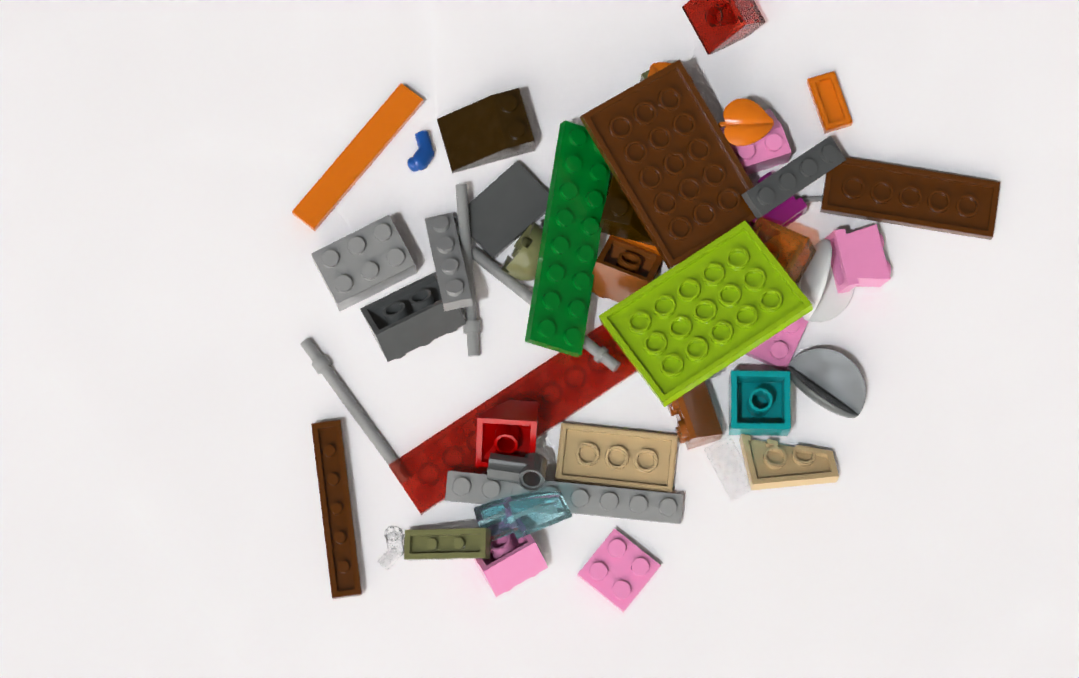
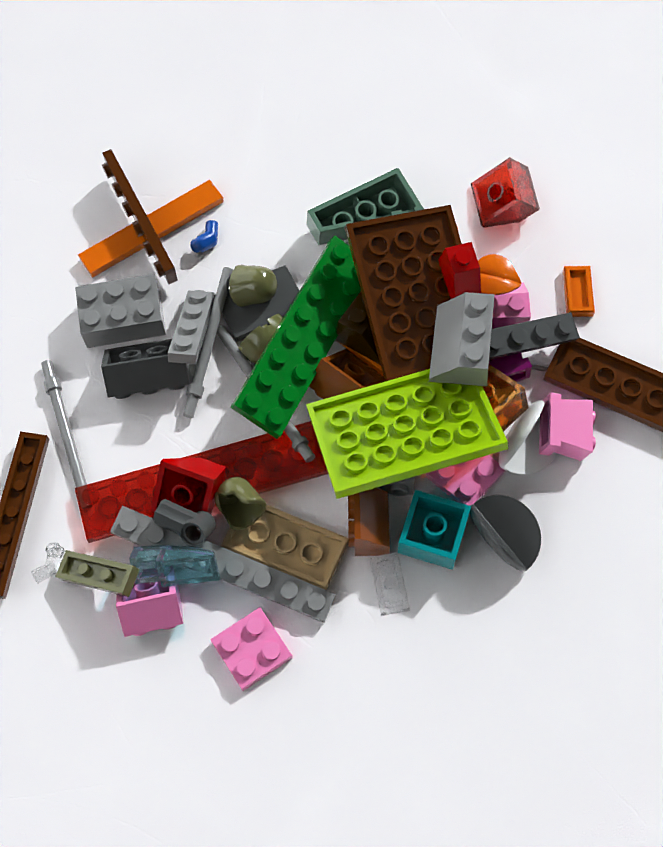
camera: 20 degrees right, 10 degrees down
dark brown slope [437,88,535,173] -> none
tan wing [739,434,839,490] -> none
none -> reddish brown plate [101,149,178,285]
none -> olive hair [215,477,267,530]
none -> olive hair [229,264,277,307]
none -> sand green wedge [306,168,424,246]
none -> light grey slope [429,292,494,386]
none -> red slope [438,242,481,299]

